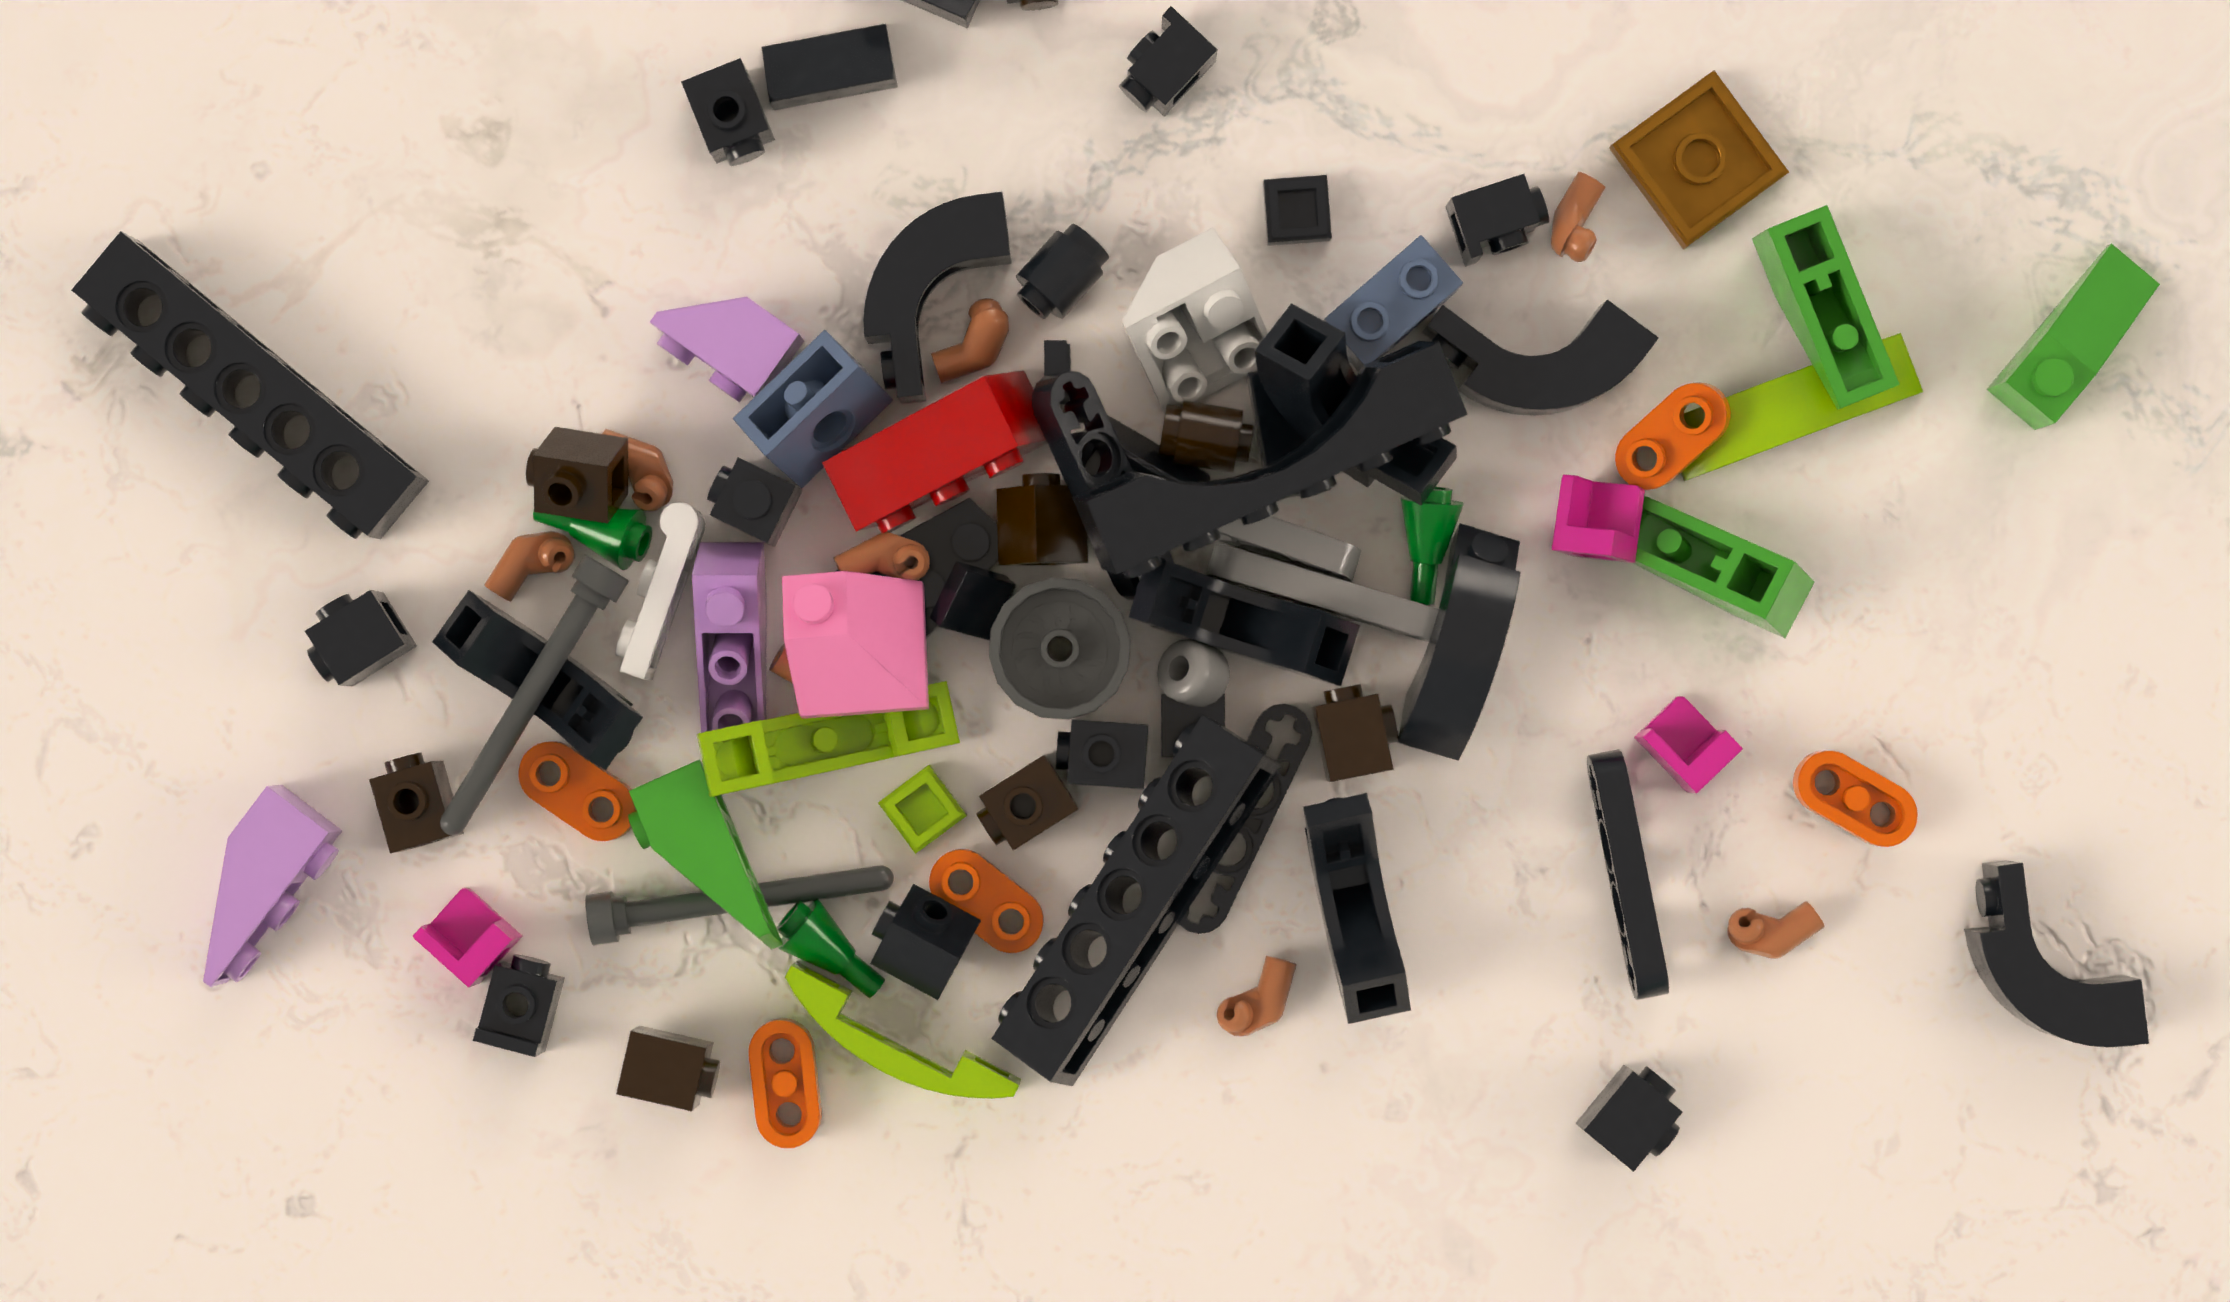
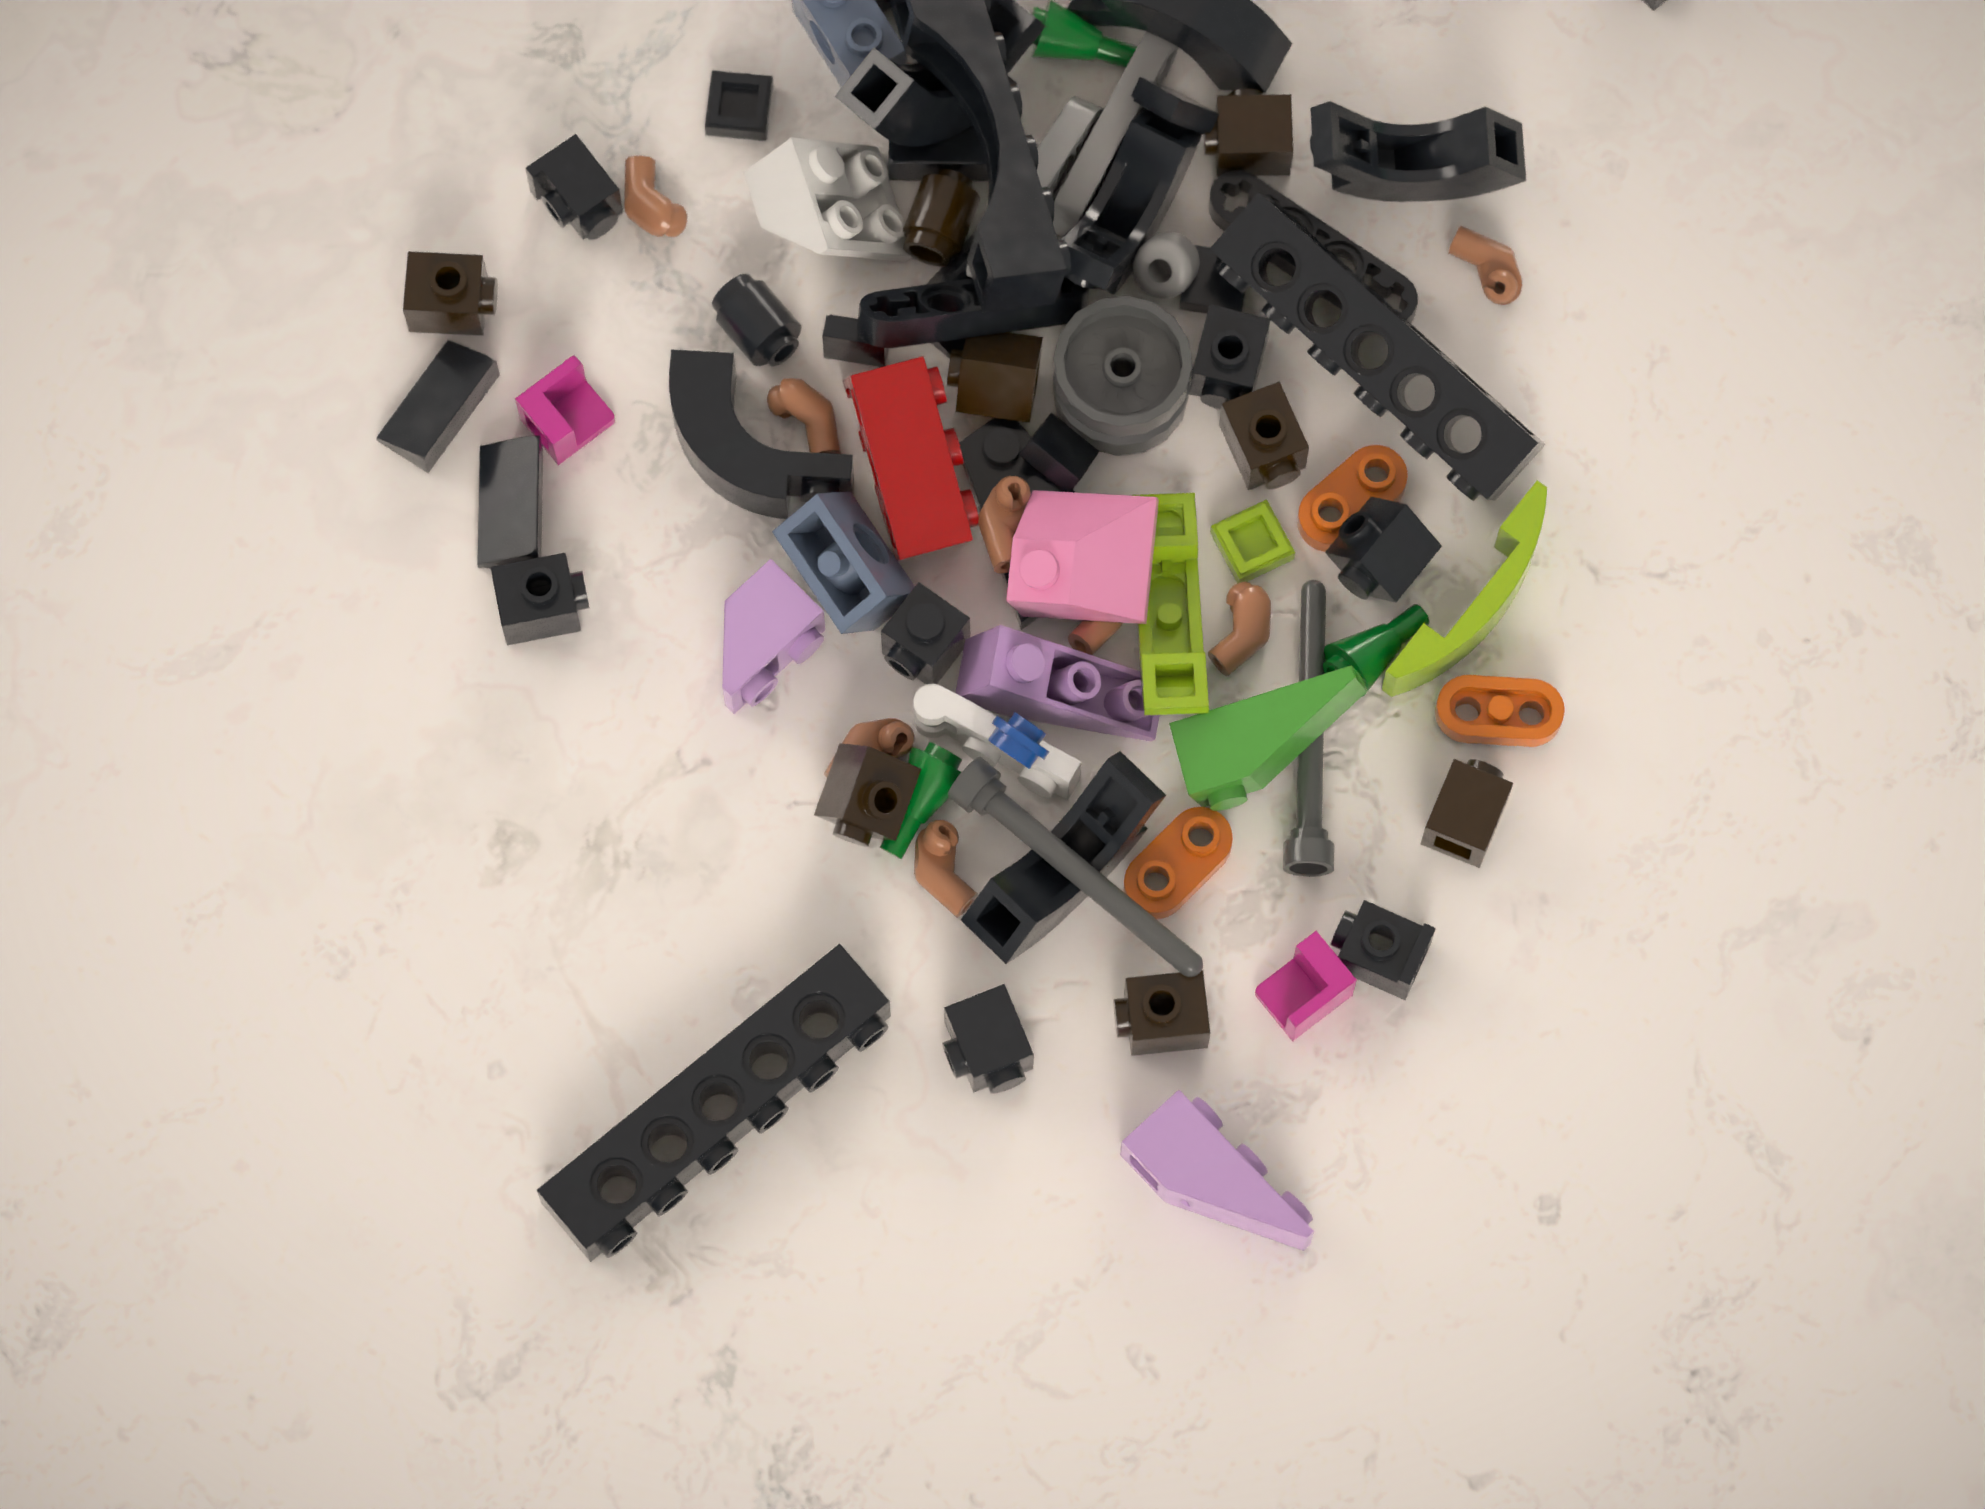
camera: 80 degrees left, 15 degrees down
none -> dark pink panel [515,355,615,466]
none -> nougat arm [624,156,688,237]
none -> blue plate [988,712,1050,769]
none -> black tile [1131,77,1219,134]
none -> nougat arm [1208,581,1271,676]

